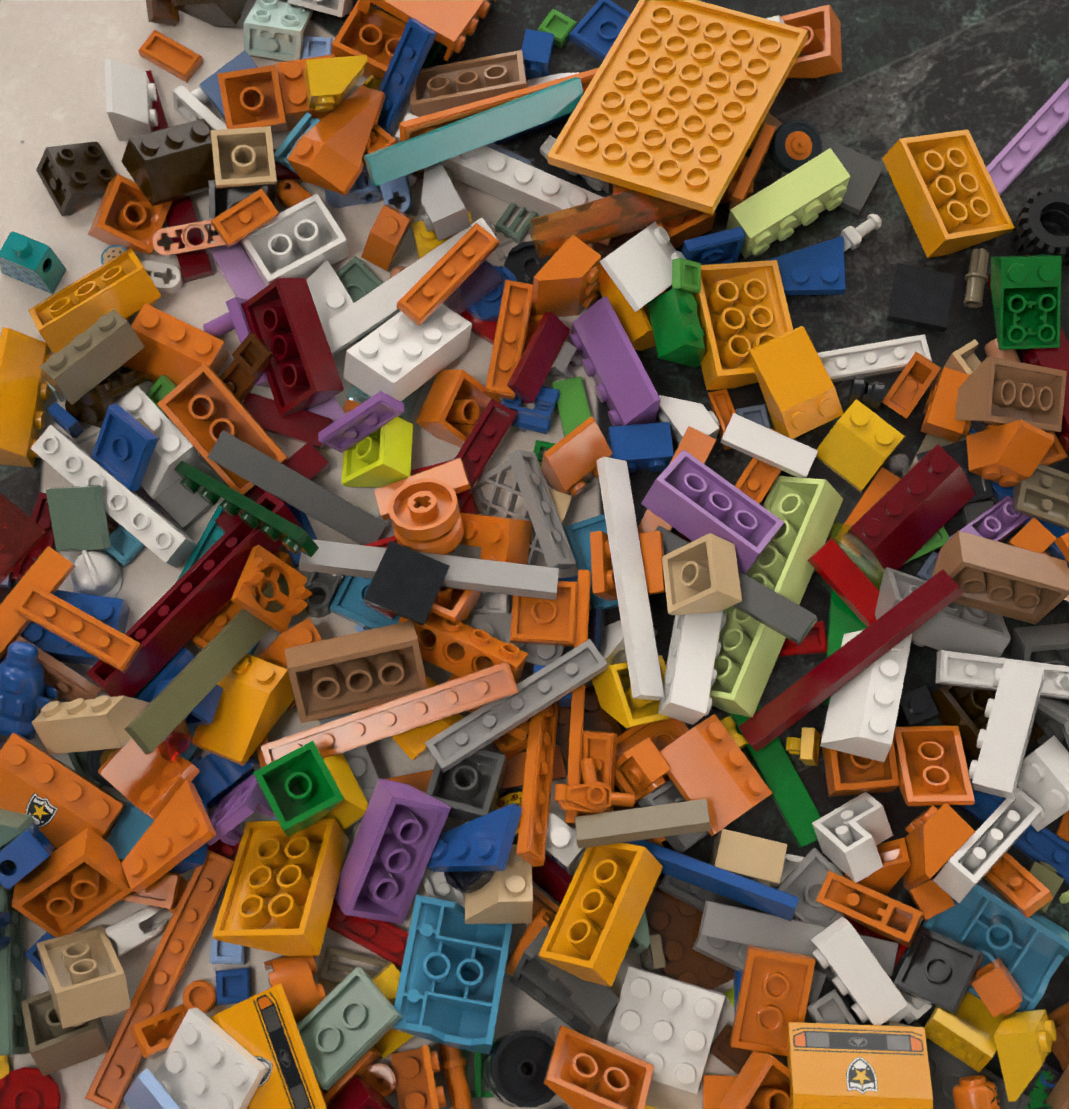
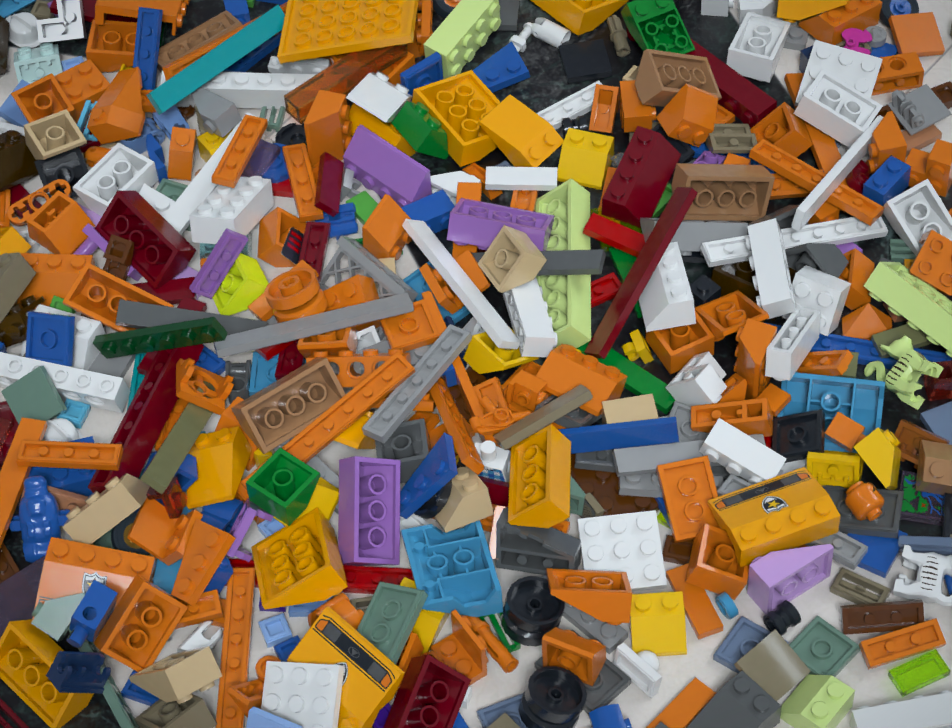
camera: 15 degrees left, 20 degrees down
orange plate [211,188,279,248] -> none
yellow slope [304,55,367,112] -> none
black tile [364,541,450,626] -> none
bright green tile [672,258,701,294] -> none
none -> orange slope [26,190,96,254]
none -> blue slope [146,133,168,184]
none -> black sticker [281,227,304,264]
none -> white piece [531,17,571,49]

